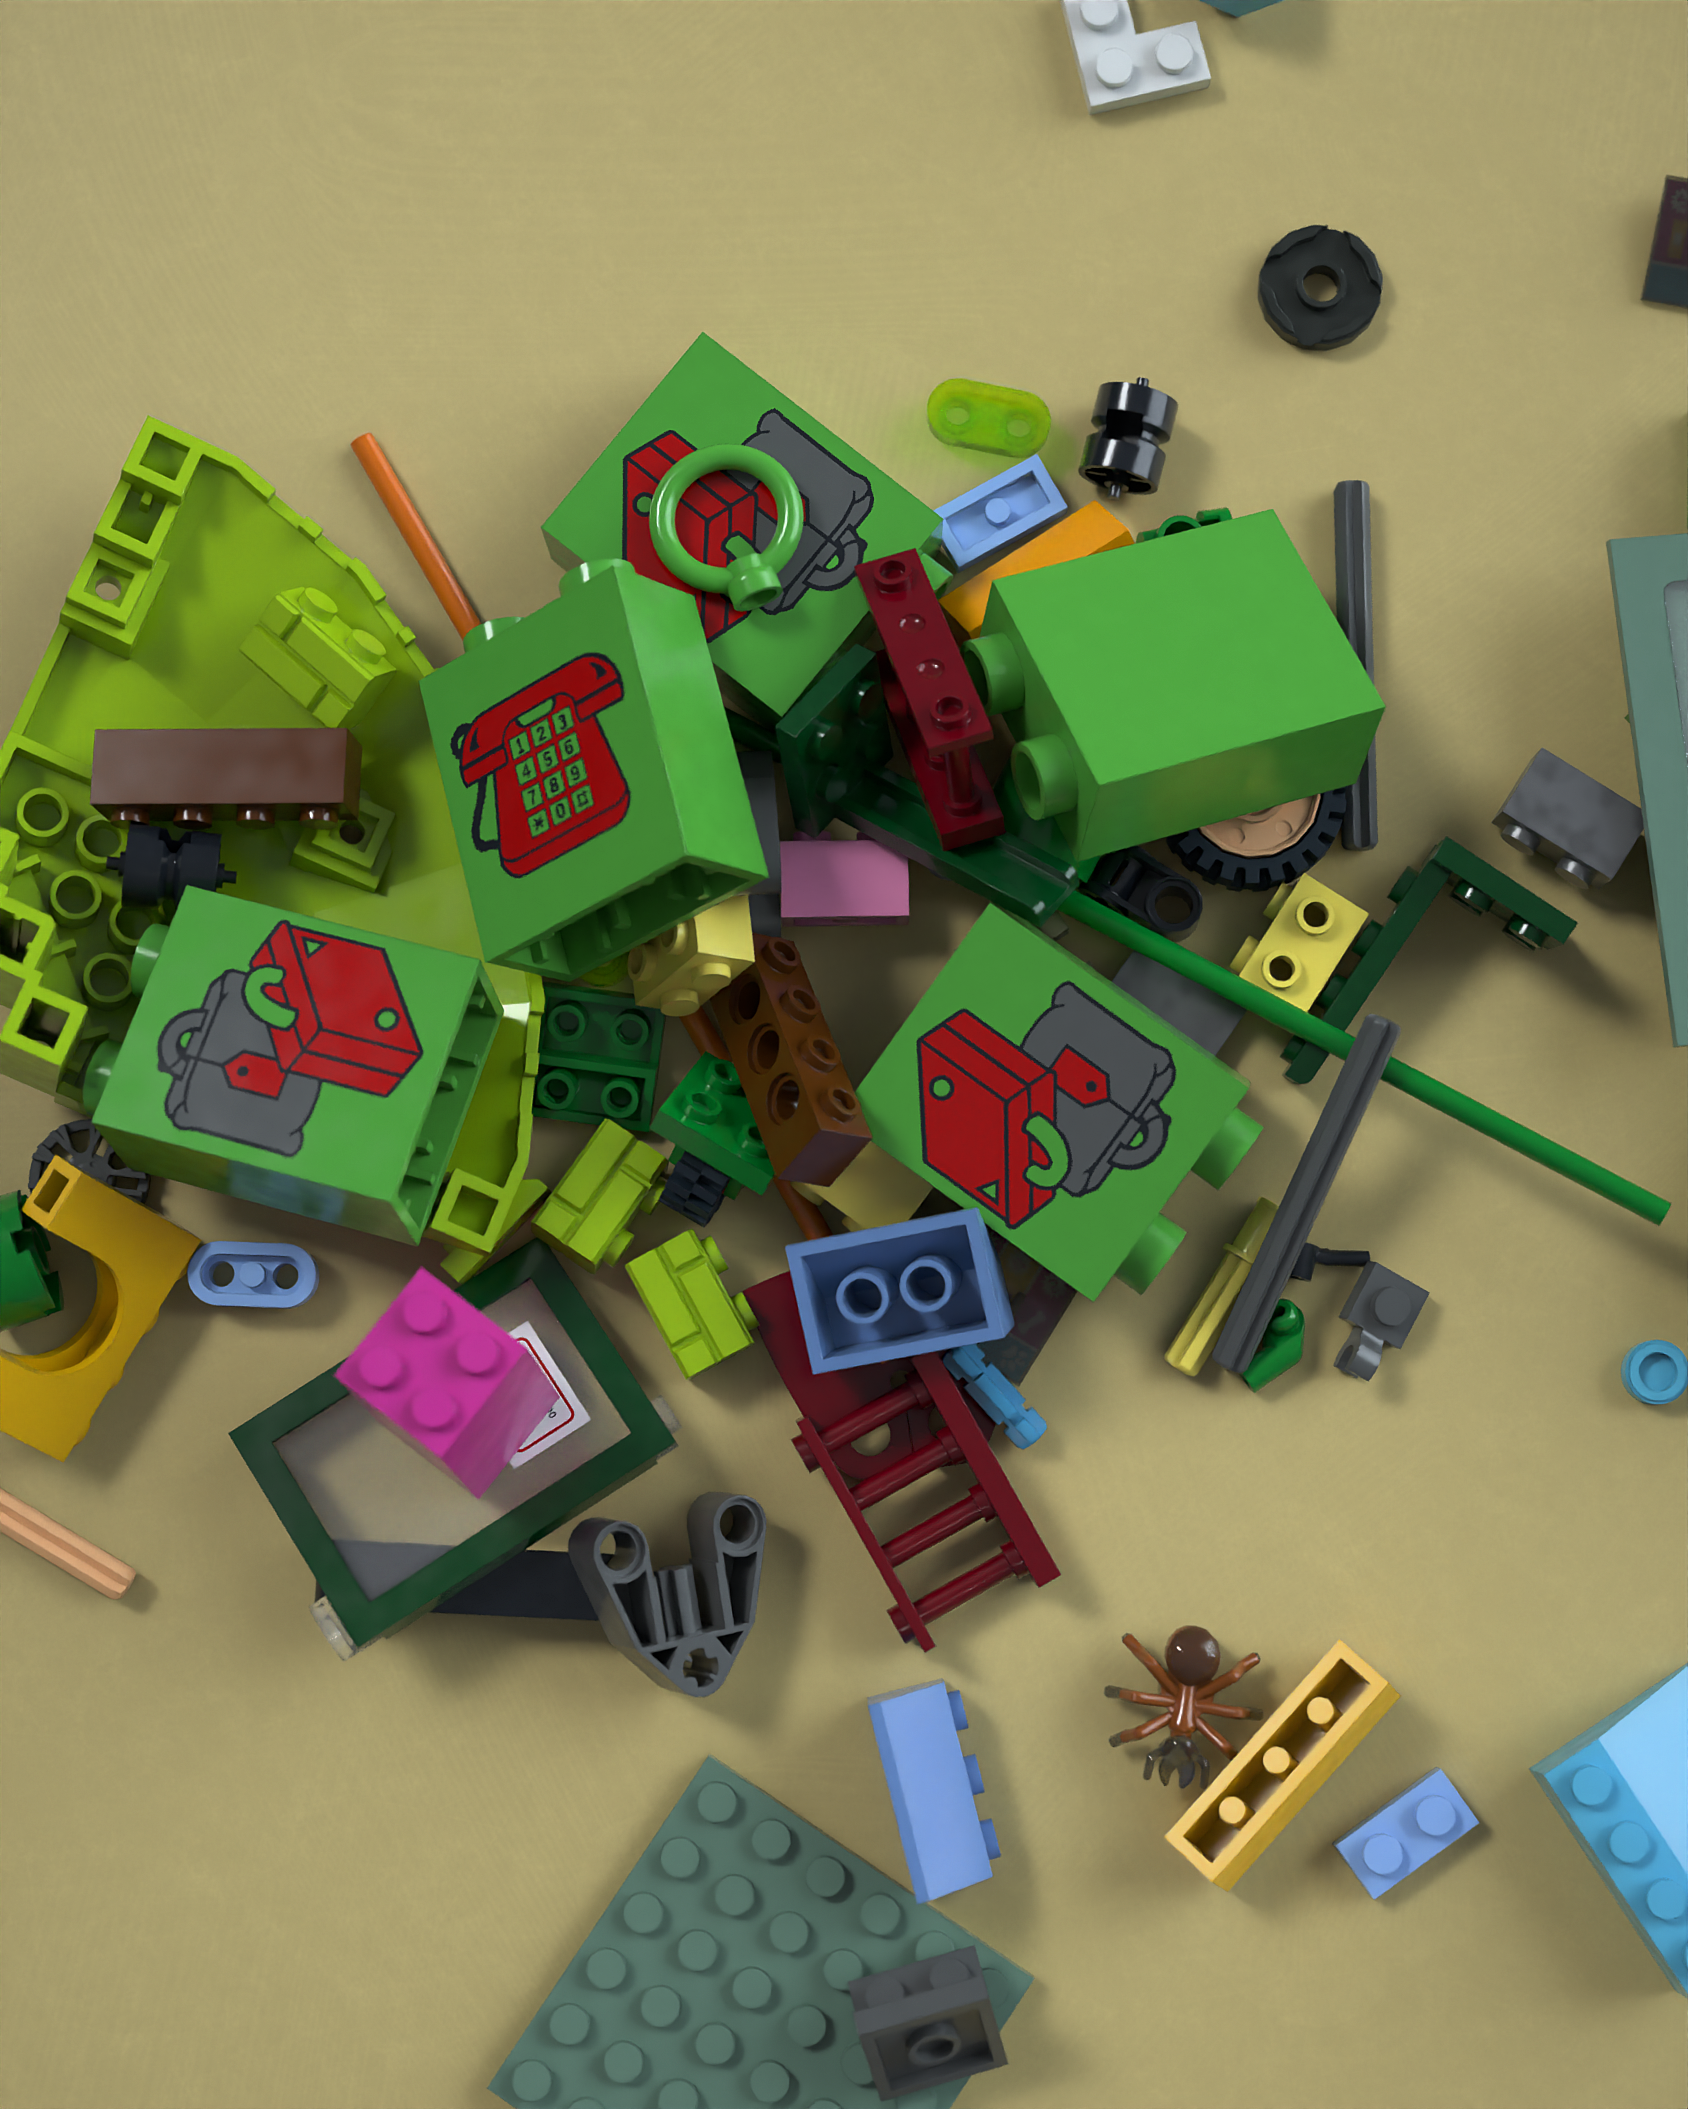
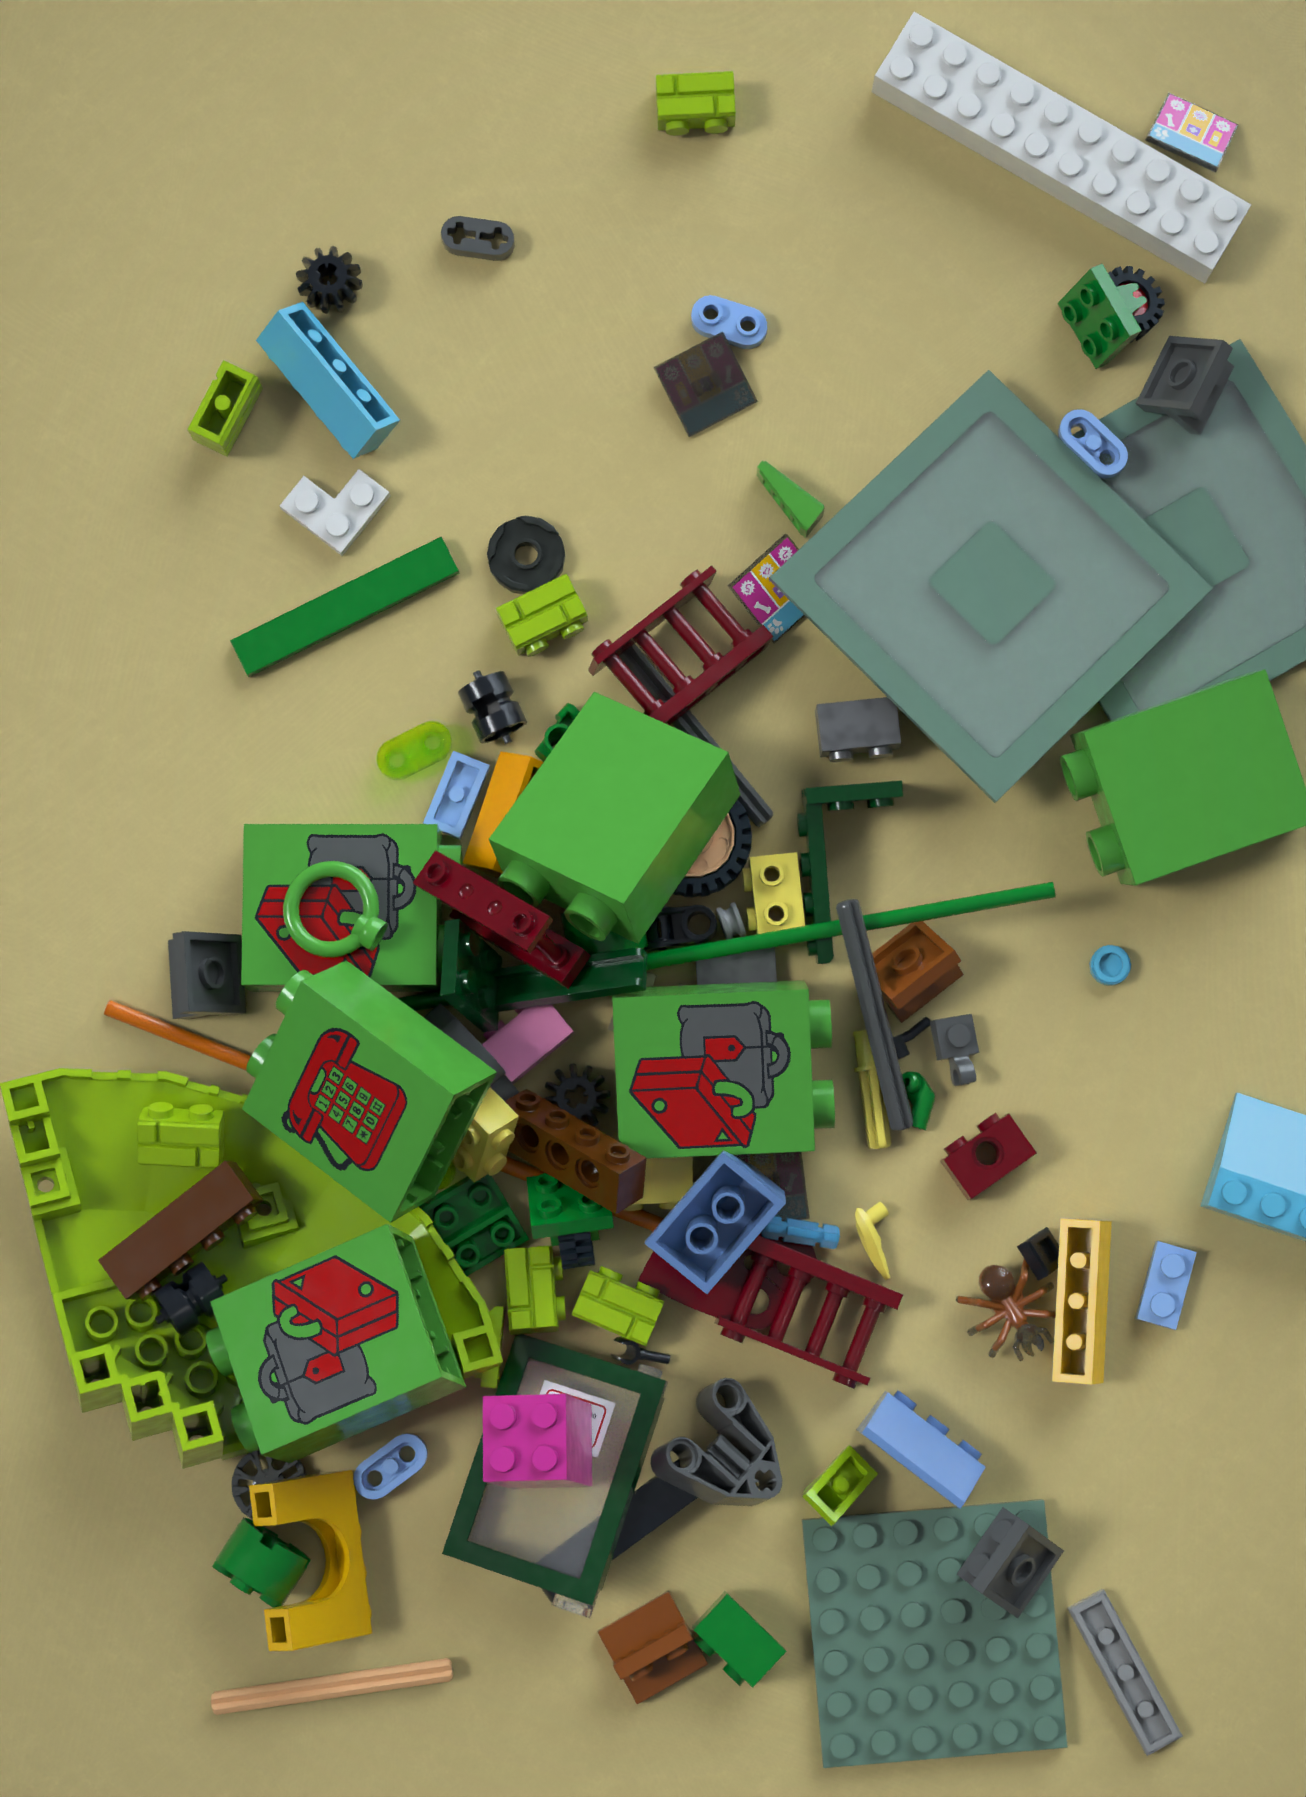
camera: 40 degrees left, 0 degrees up
none -> dark grey bracket [168,931,246,1019]
none -> green tile [230,536,460,677]
none -> lime brick [496,573,588,657]
none -> black gear [544,1063,611,1126]
none -> dark red fence [588,566,774,725]
none -> dark orange bracket [597,1591,708,1704]
none -> black hand [611,1336,670,1365]
none -> green brick [692,1591,787,1688]
none -> light grey bush [716,902,746,940]
none -> piece [728,533,805,643]
none -> lime slope [802,1445,878,1526]
none -> light yellow bar [855,1202,890,1280]
none -> dark orange bracket [872,921,964,1023]
none -> dark red brick [940,1113,1037,1200]
none -> black tile [1017,1227,1059,1281]

